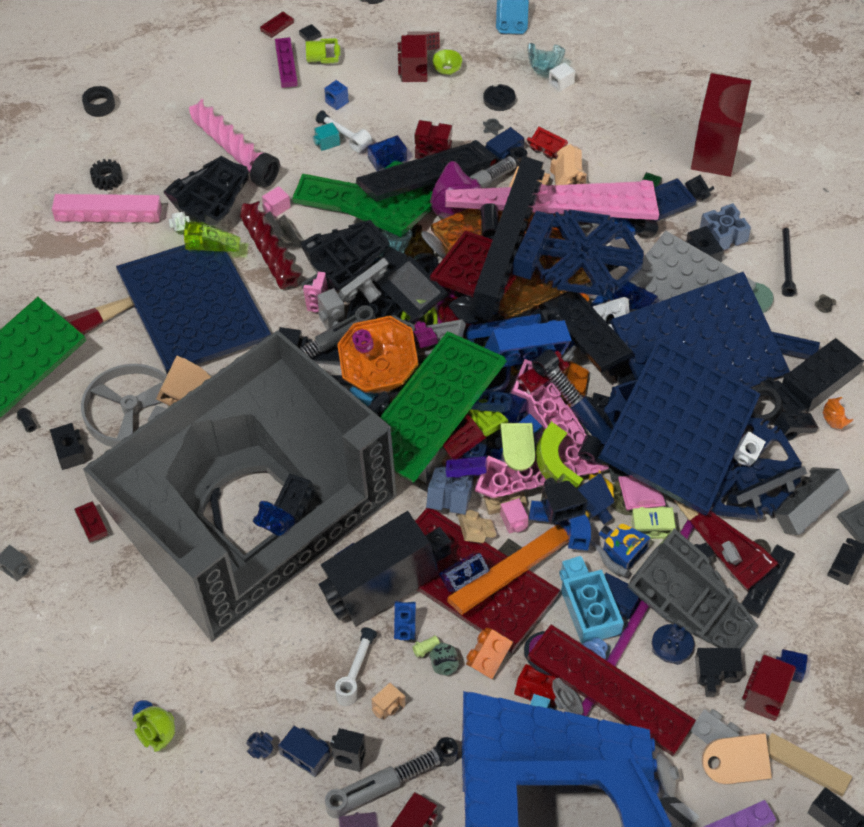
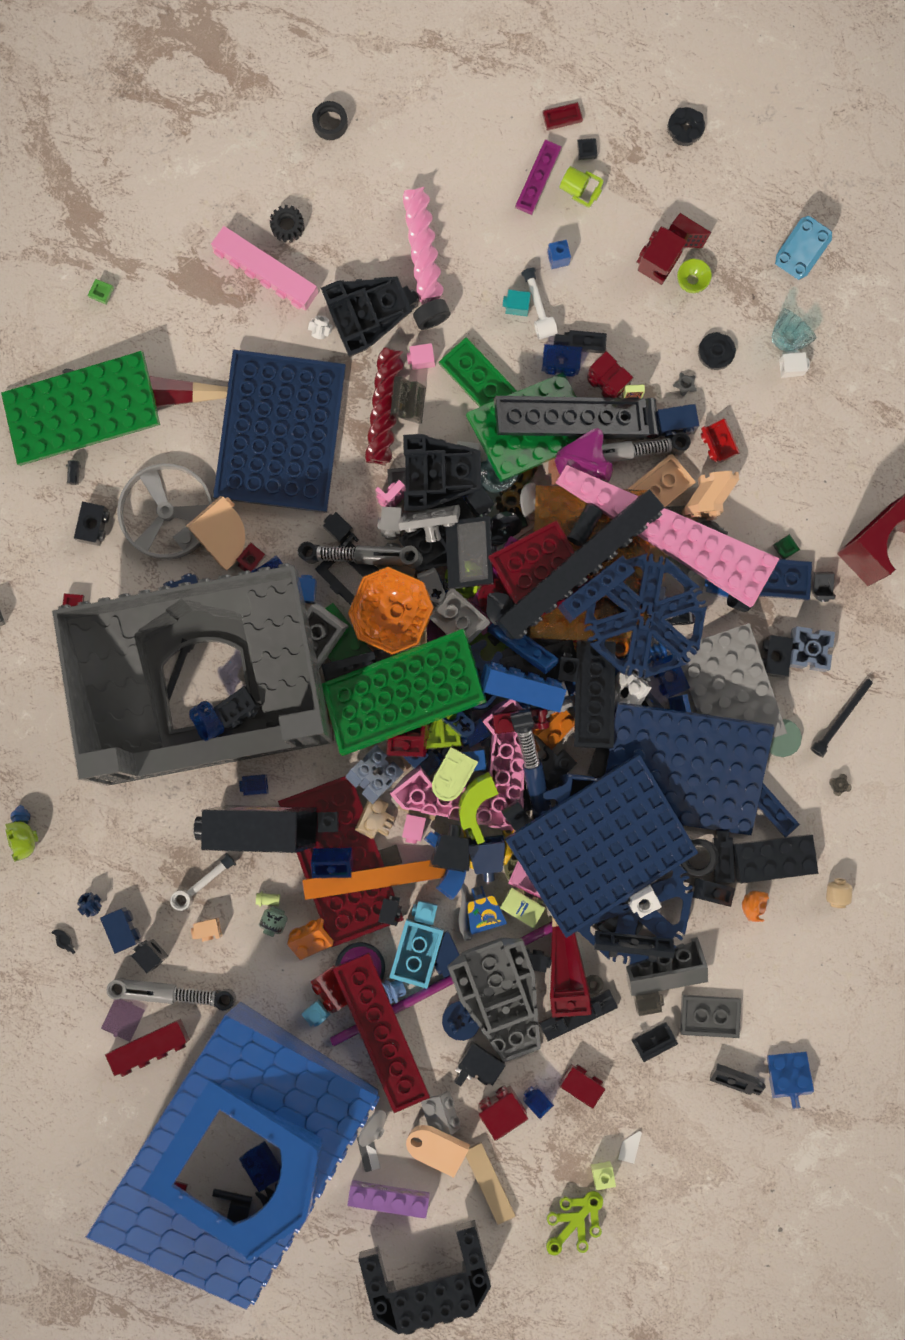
camera: 30 degrees right, 30 degrees up
clear neon green slope [184,222,241,252] -> none
magenta wheel [352,329,374,353] -> none
blue hips [394,601,416,640] -> none
magenta plate [413,321,438,348] -> none
dark purple plate [445,456,487,478] -> none
light grey dish [552,678,583,715] -> none
light grey plate [722,541,742,565] -> none
none -> black piece [51,929,76,954]
none -> black brick [378,895,402,926]
none -> black hinge [554,330,607,354]
none -> dark red brick [558,1064,606,1109]
none -> yellowish green tile [621,384,645,398]
none -> clear smoke brick [634,992,664,1016]

